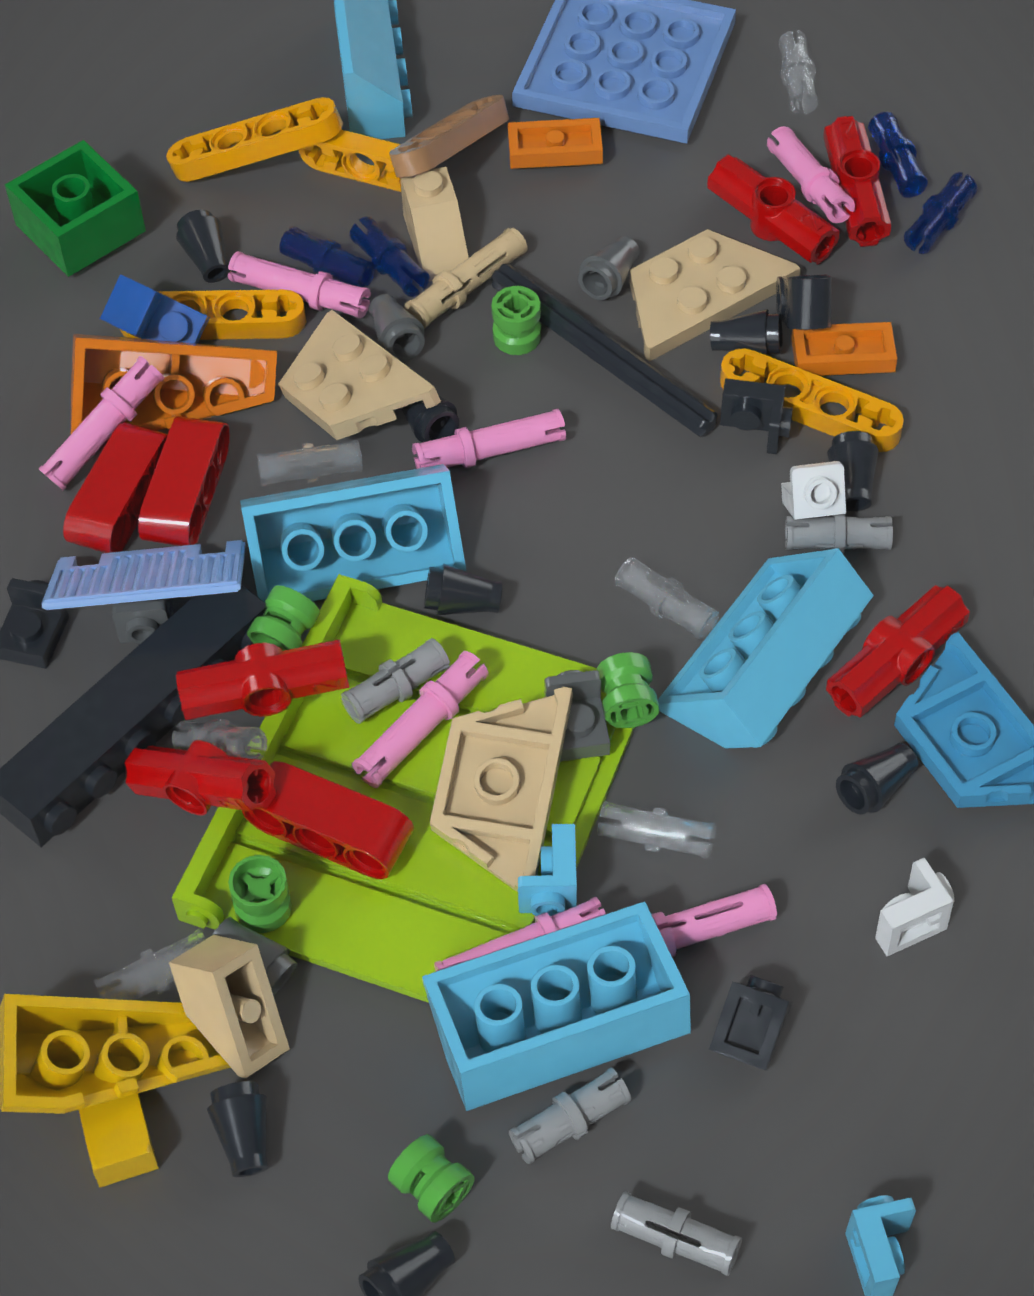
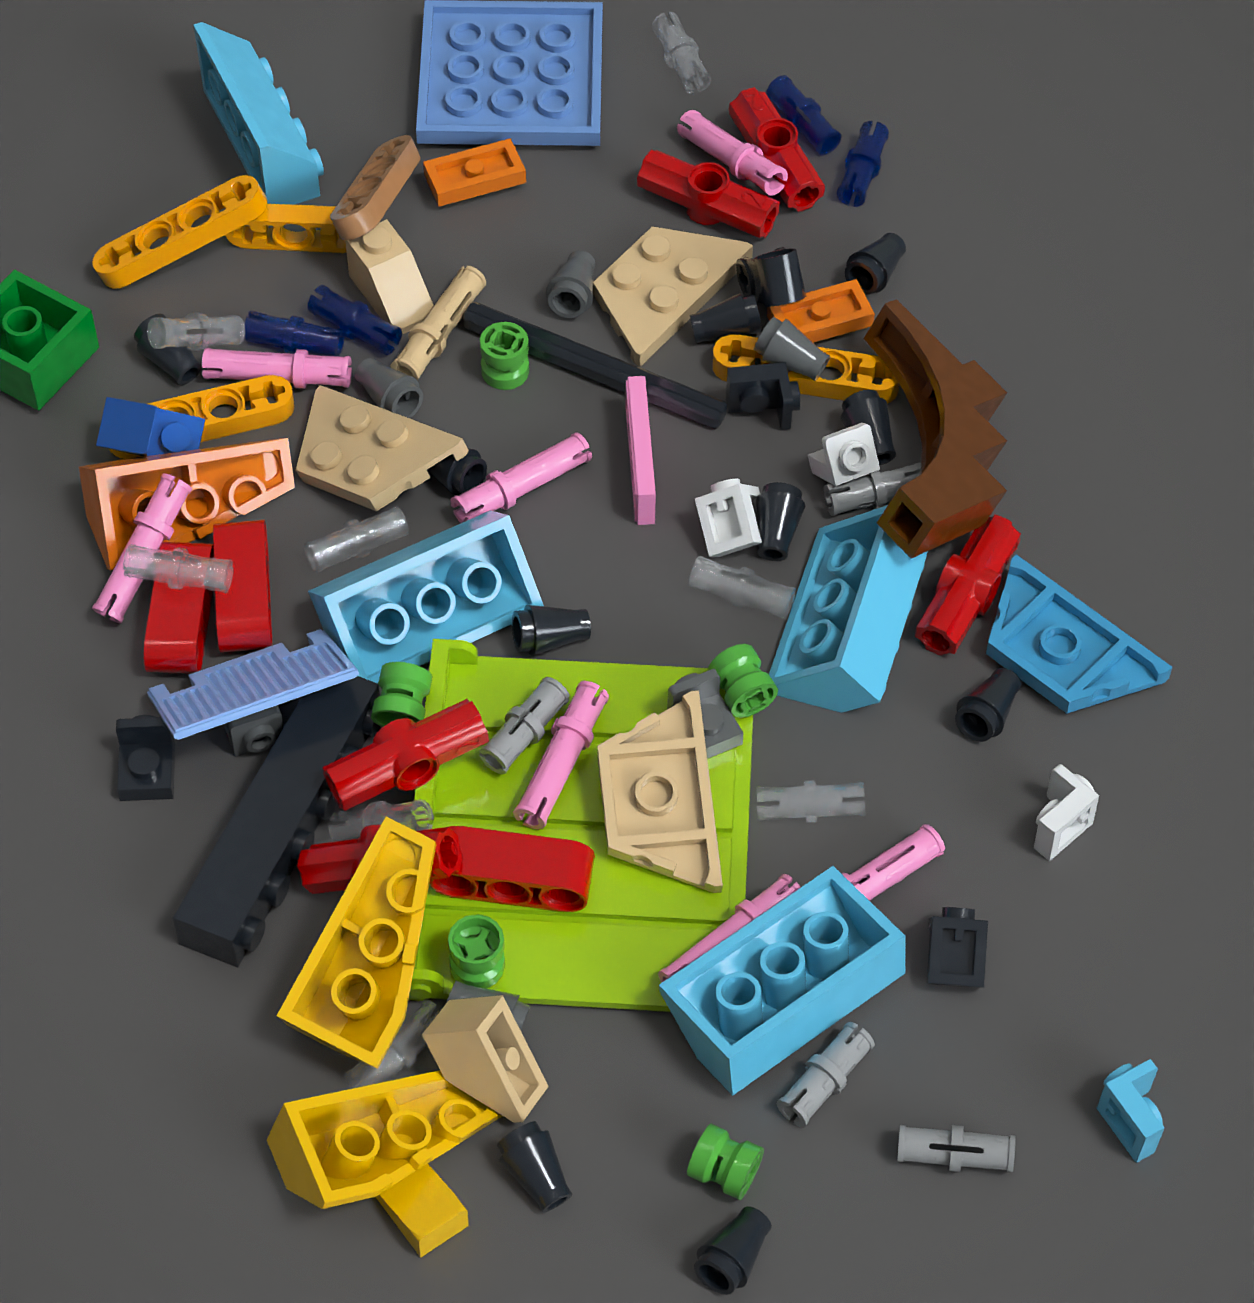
camera: 20 degrees left, 0 degrees up
medium azure bracket [518,824,577,916] -> none
none -> clear pin [123,544,233,593]
none -> clear pin [147,312,245,351]
none -> yellow wedge [277,816,436,1069]
none -> bright pink tile [625,376,656,525]
none -> white bracket [695,479,762,558]
none -> dark grey cone [754,317,830,381]
none -> black cone [756,482,805,561]
none -> black cone [845,233,906,295]
none -> reddish brown arch [863,299,1007,559]

